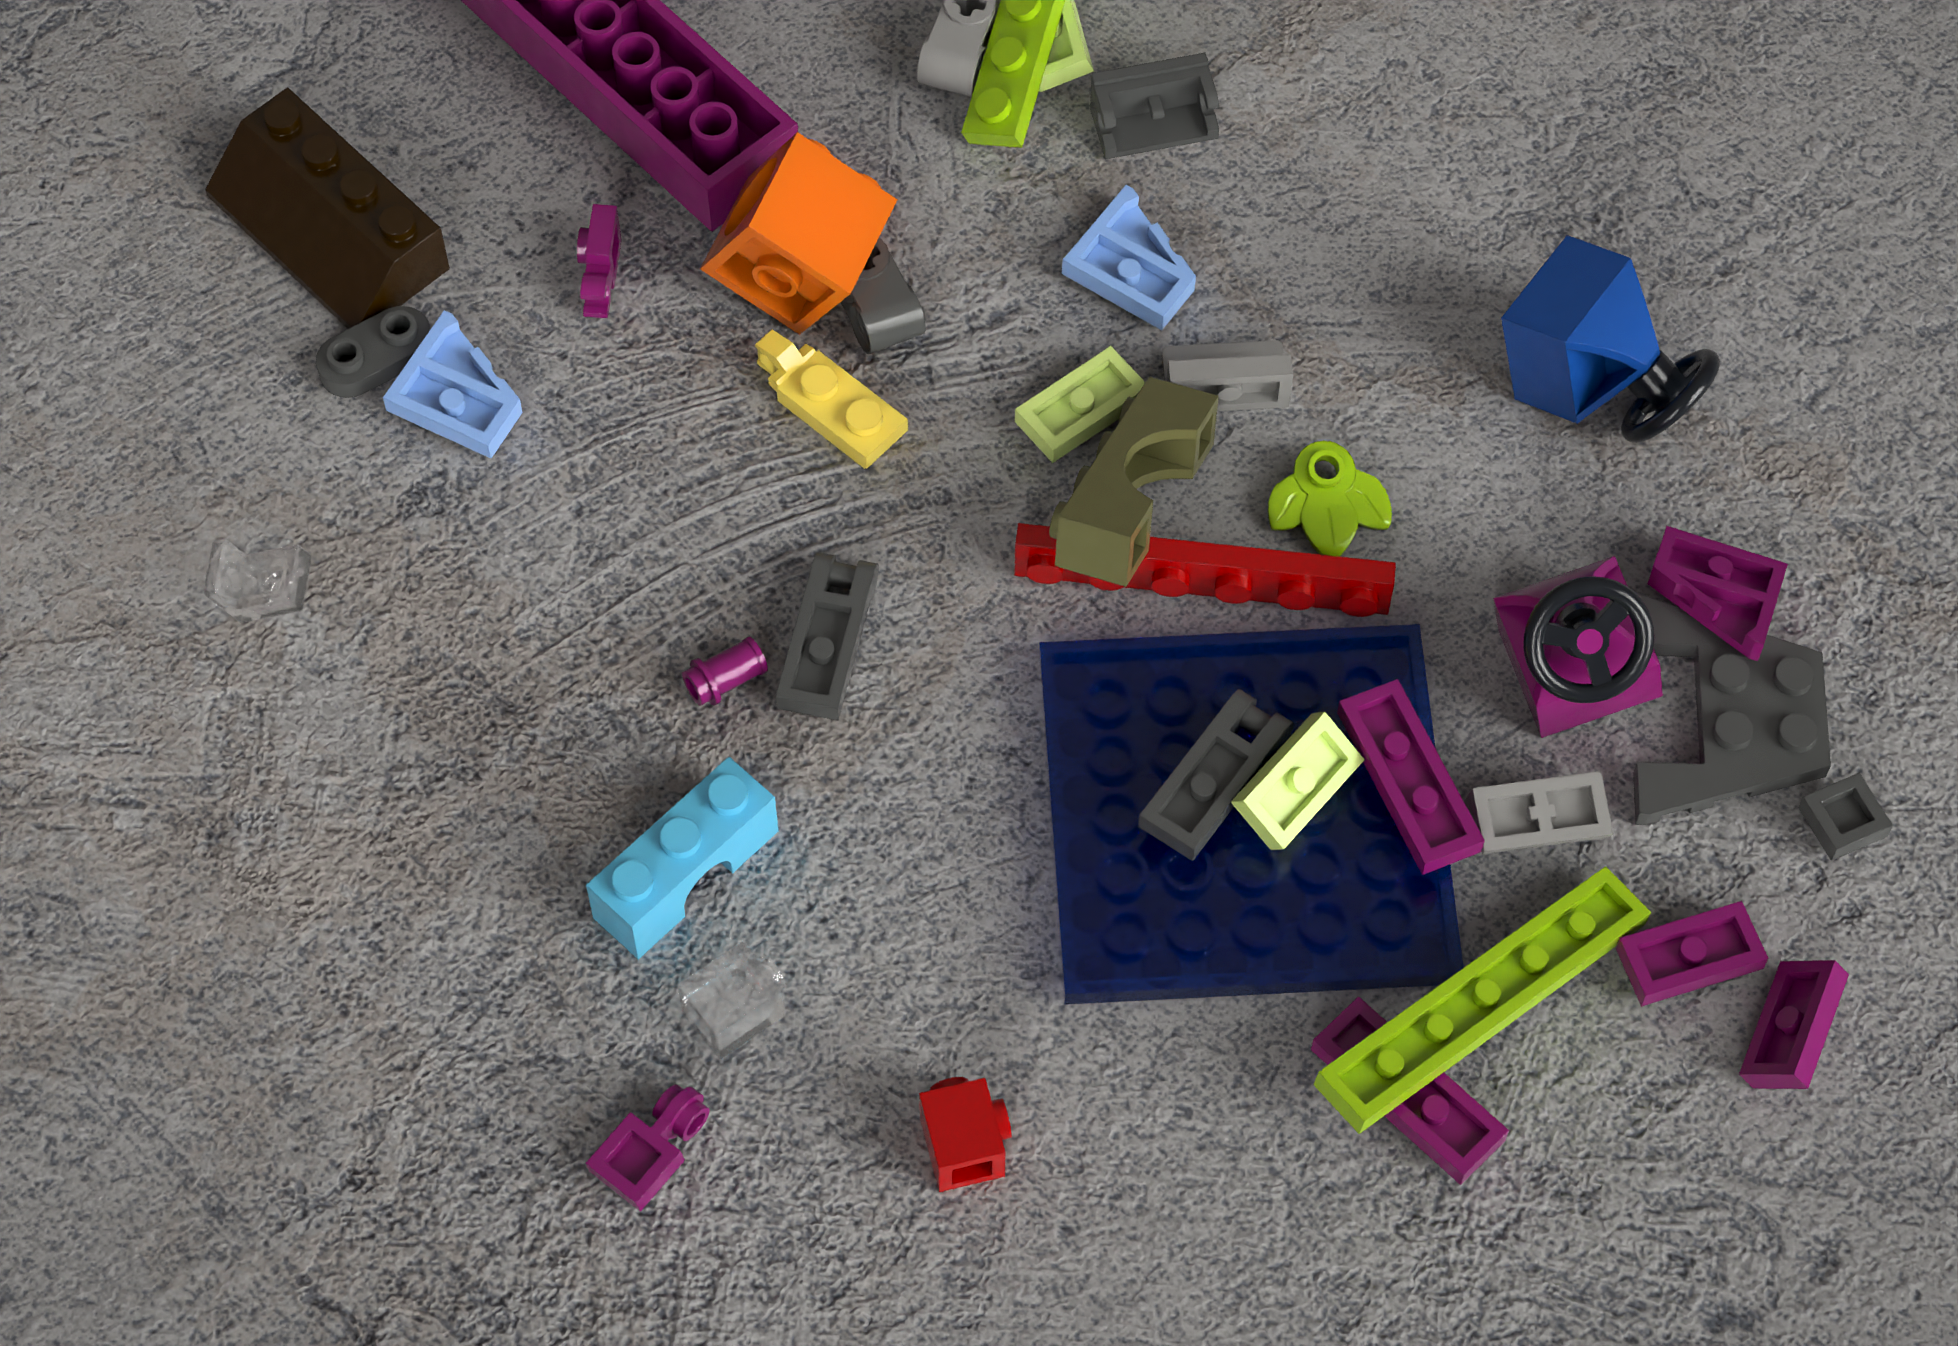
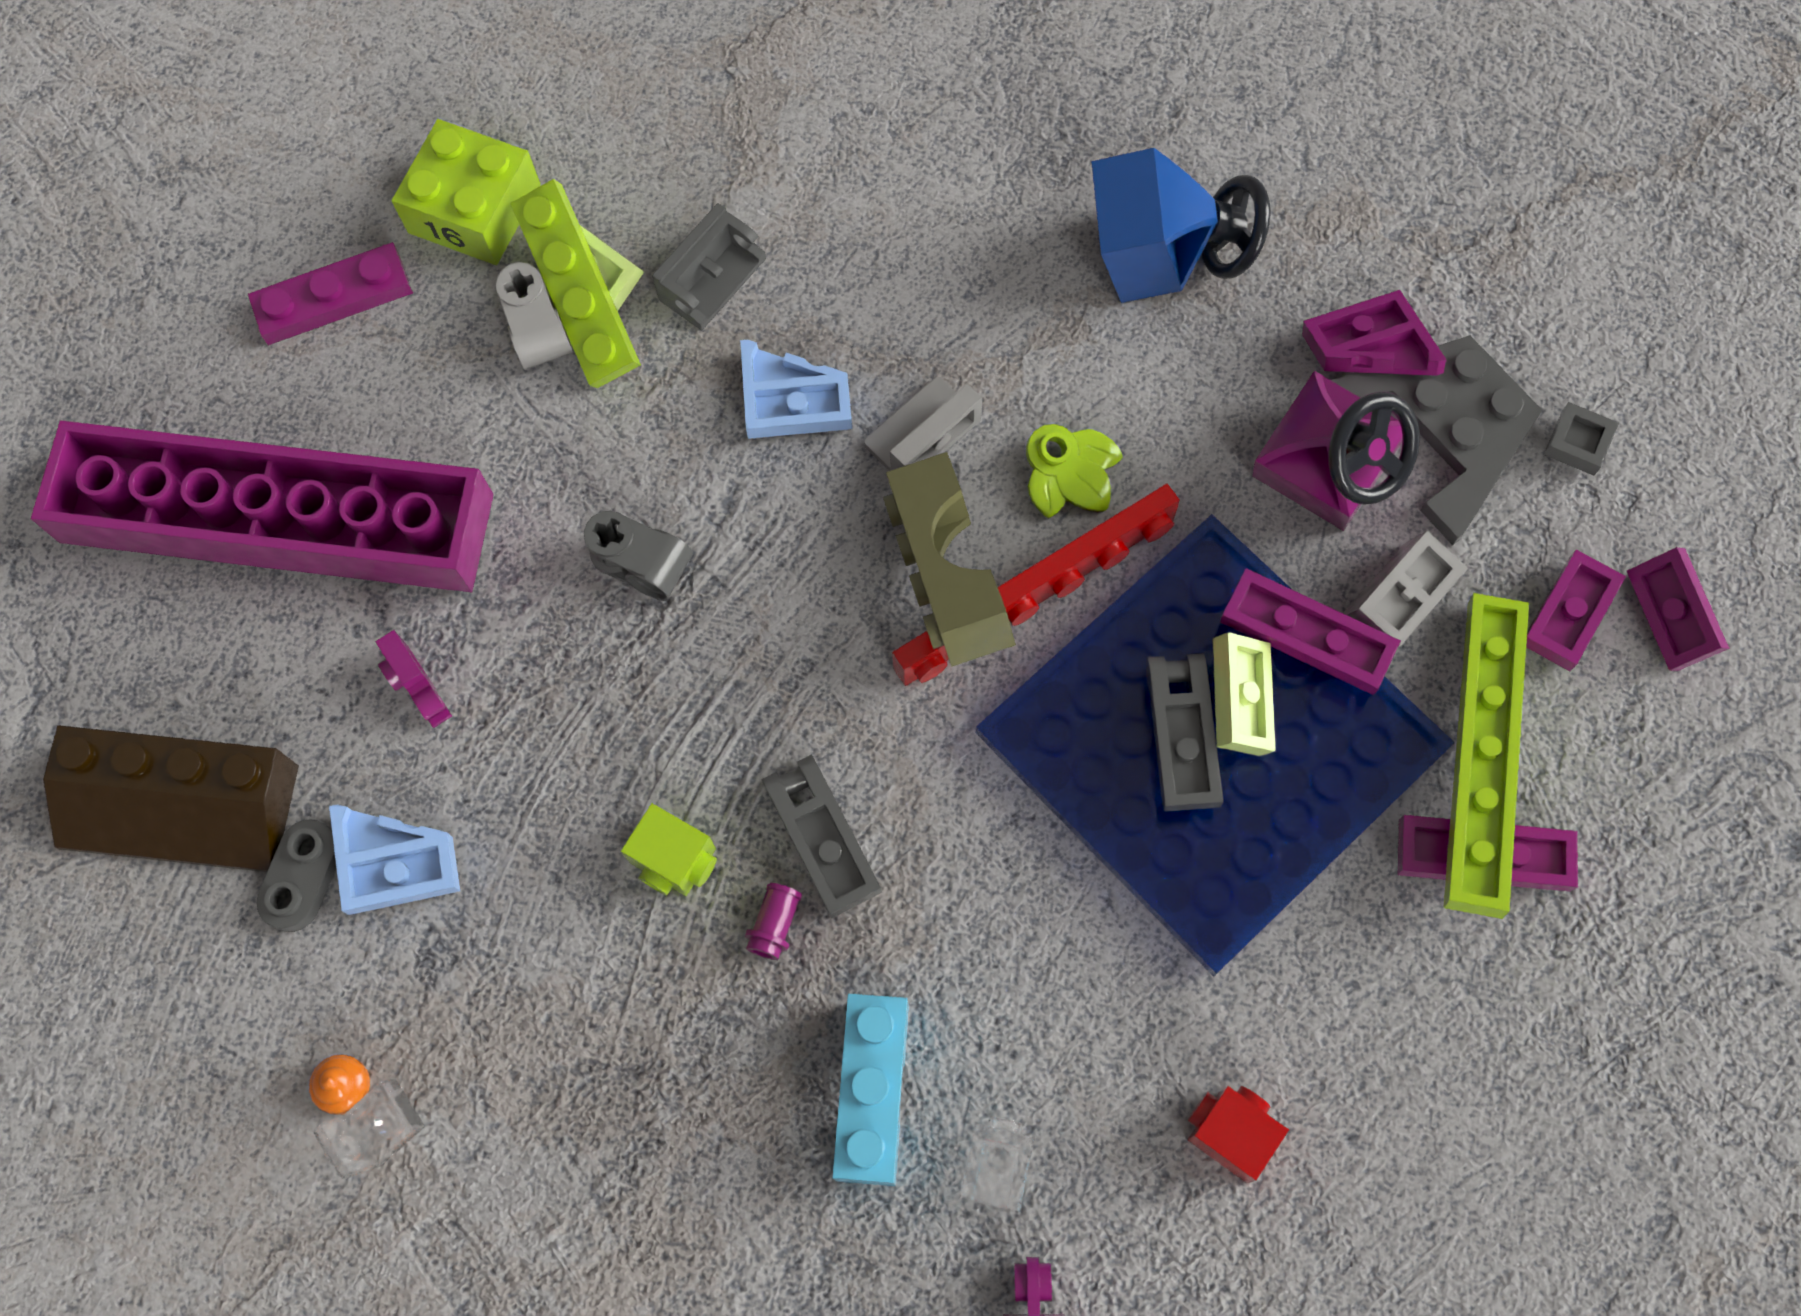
camera: 35 degrees left, 10 degrees up
orange brick [700,132,898,335] -> none
light yellow hinge [755,329,908,469] -> none
yellowish green plate [1015,346,1145,463] -> none
none -> orange plate [309,1054,370,1115]
none -> lime brick [621,803,717,896]

